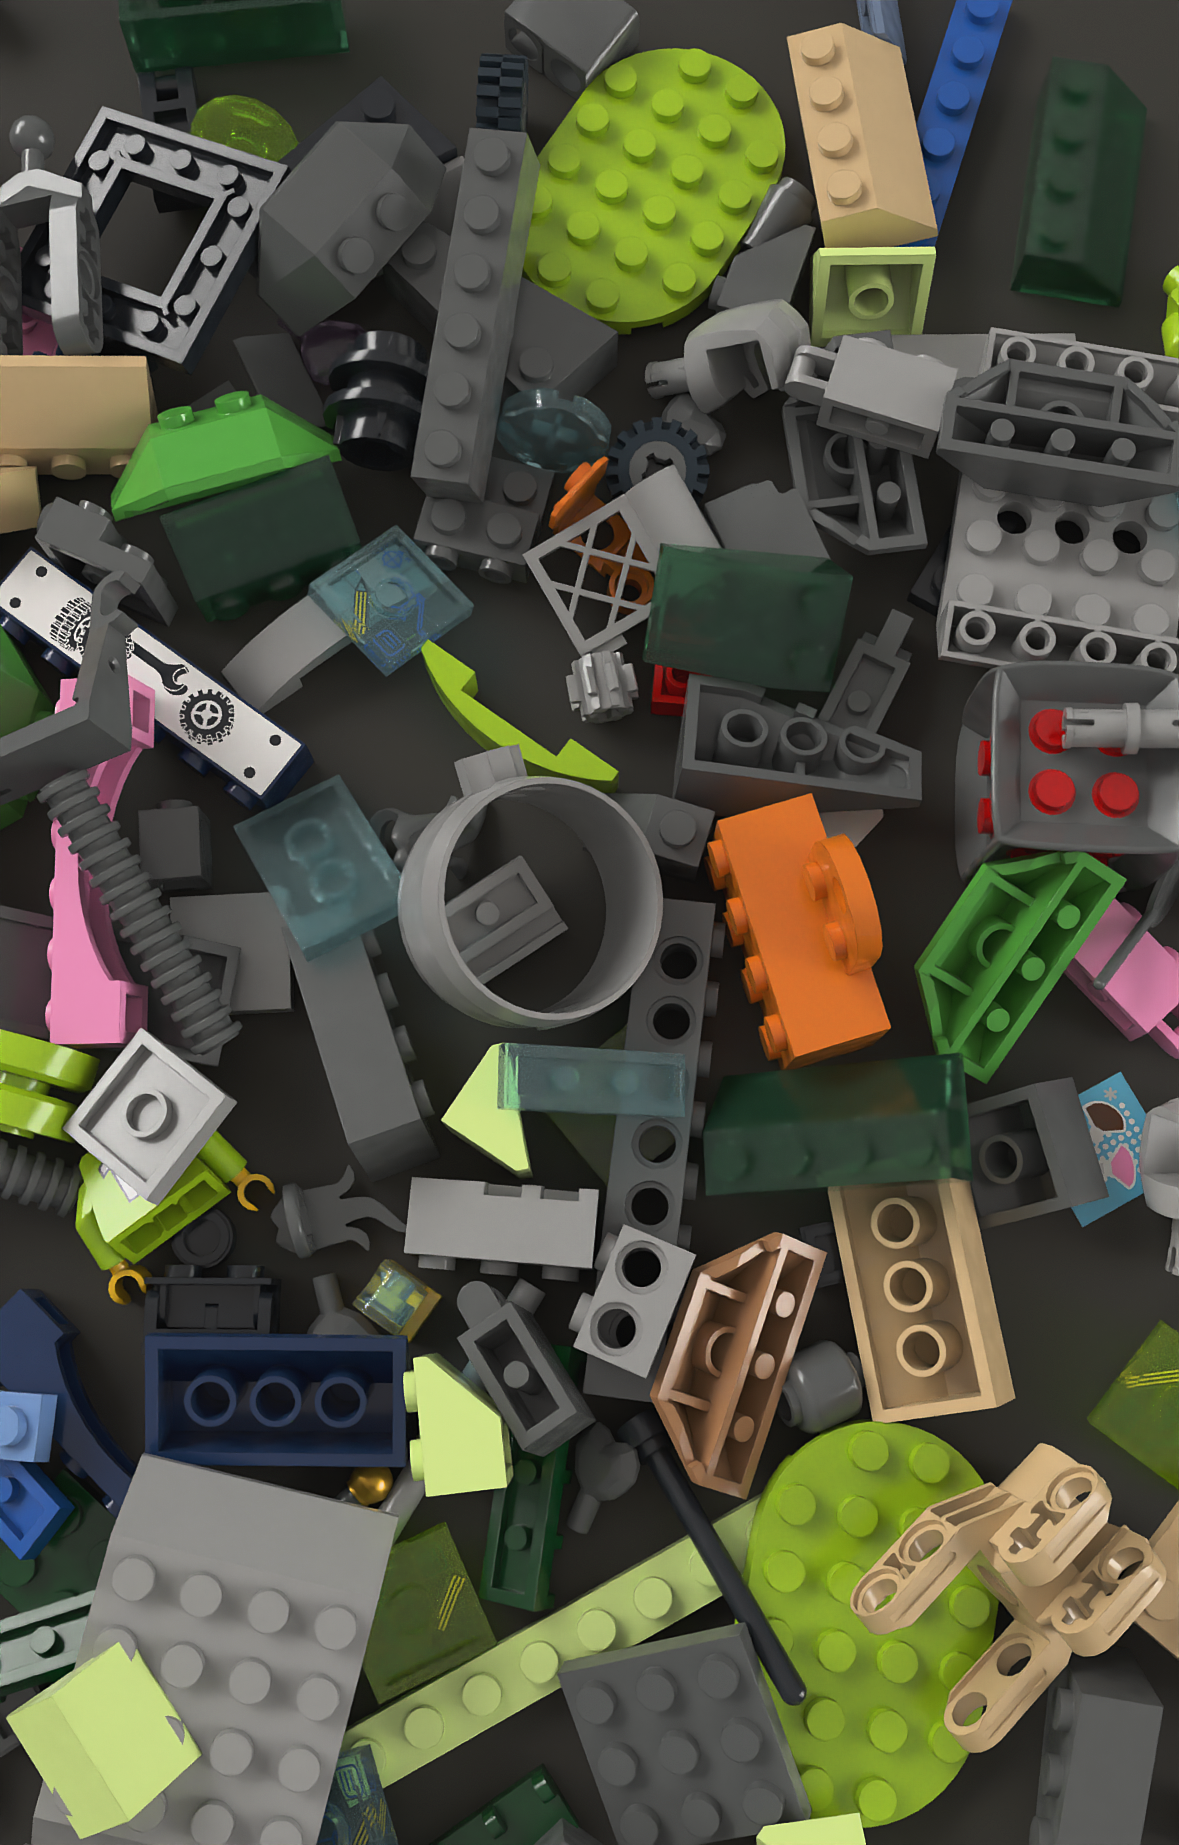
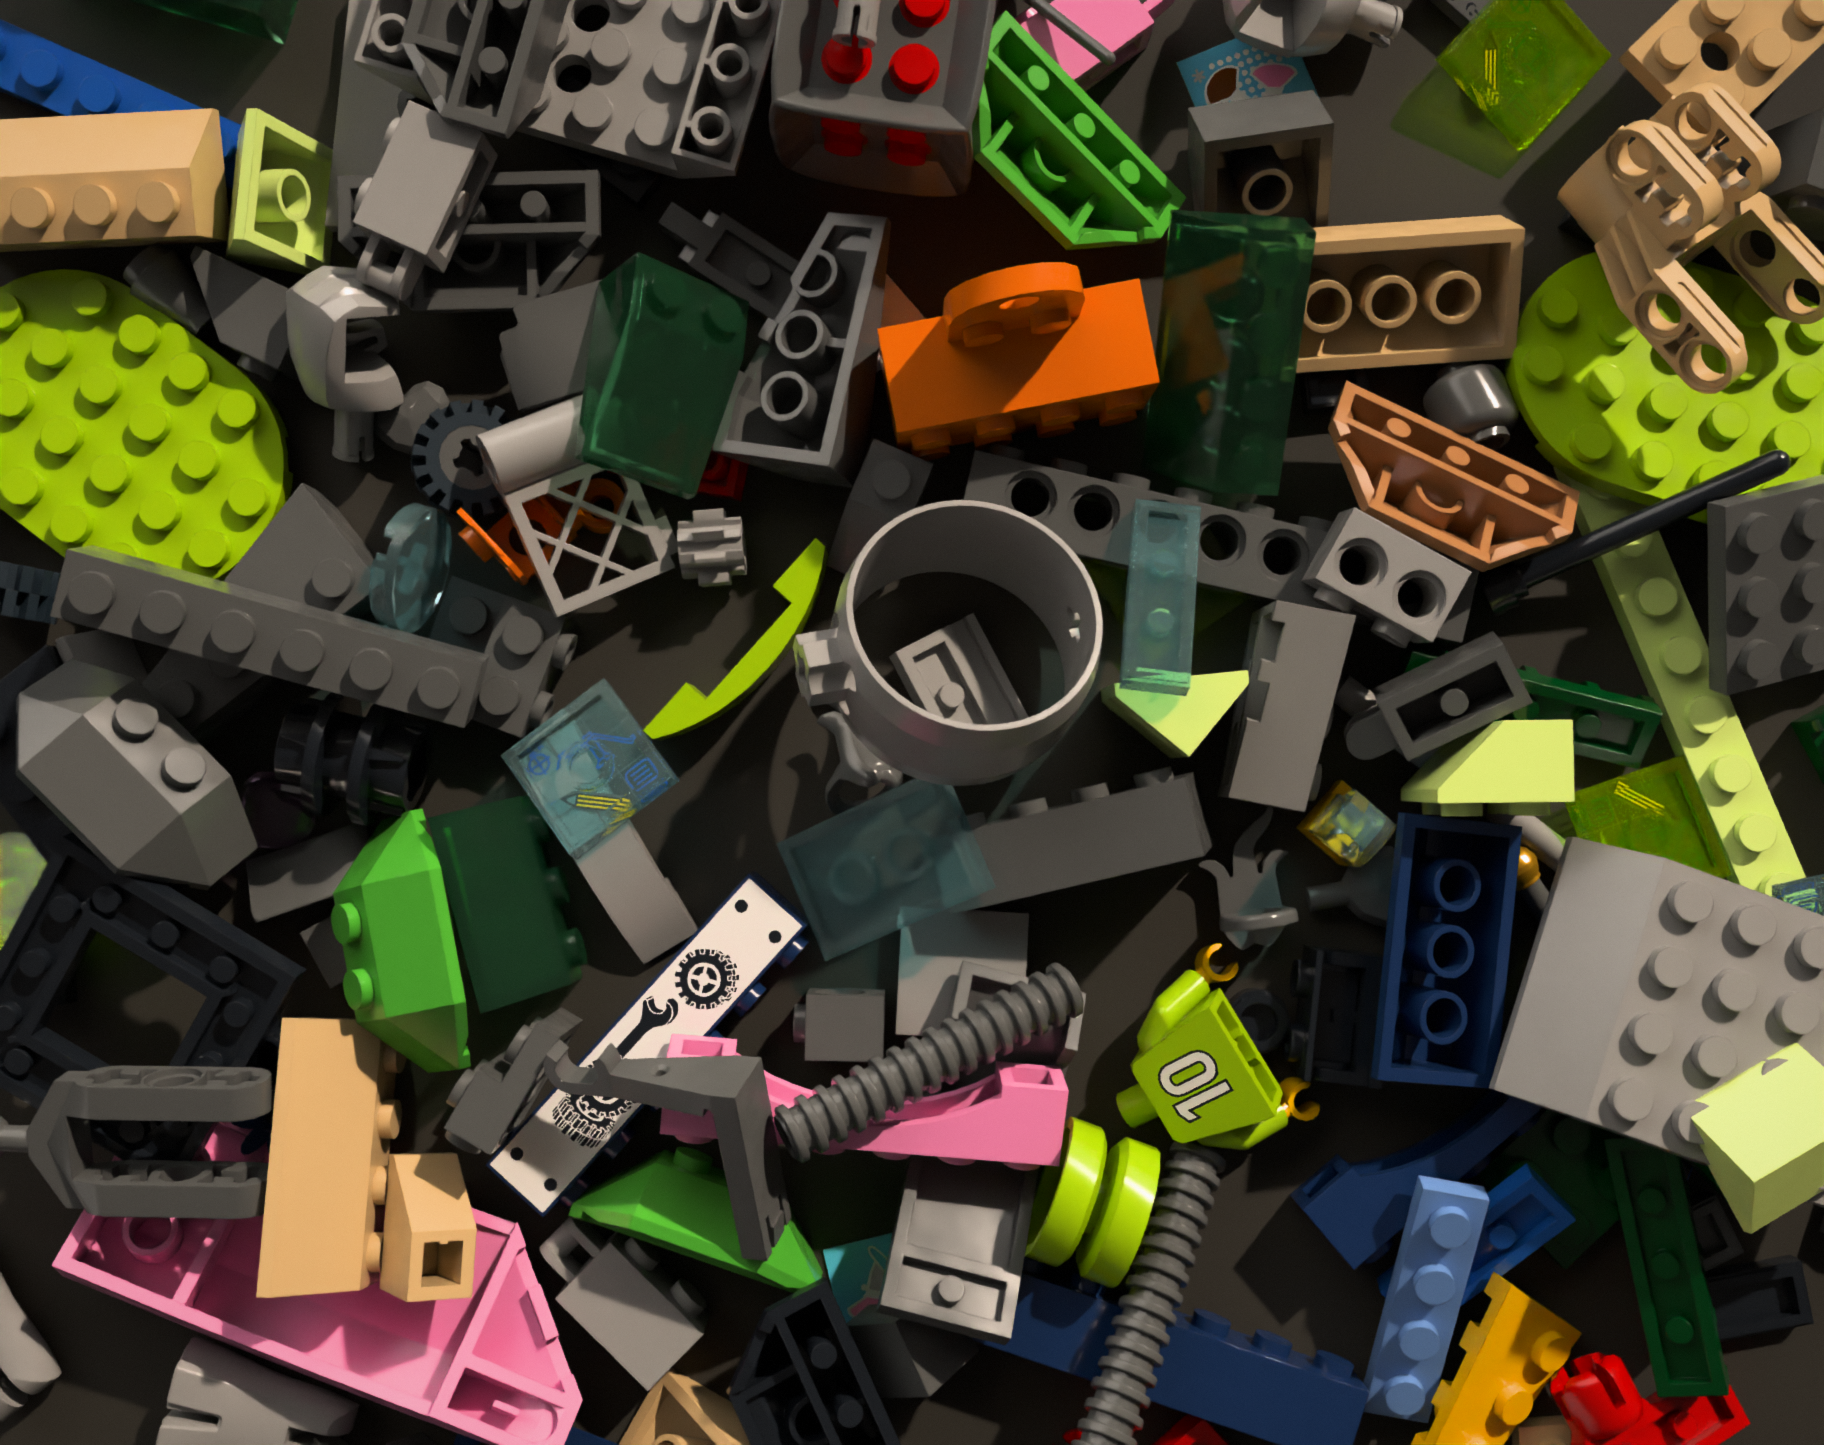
camera: 85 degrees left, 10 degrees up
plate [62,1028,237,1205] -> none
dark grey rock [565,1422,640,1534] -> none

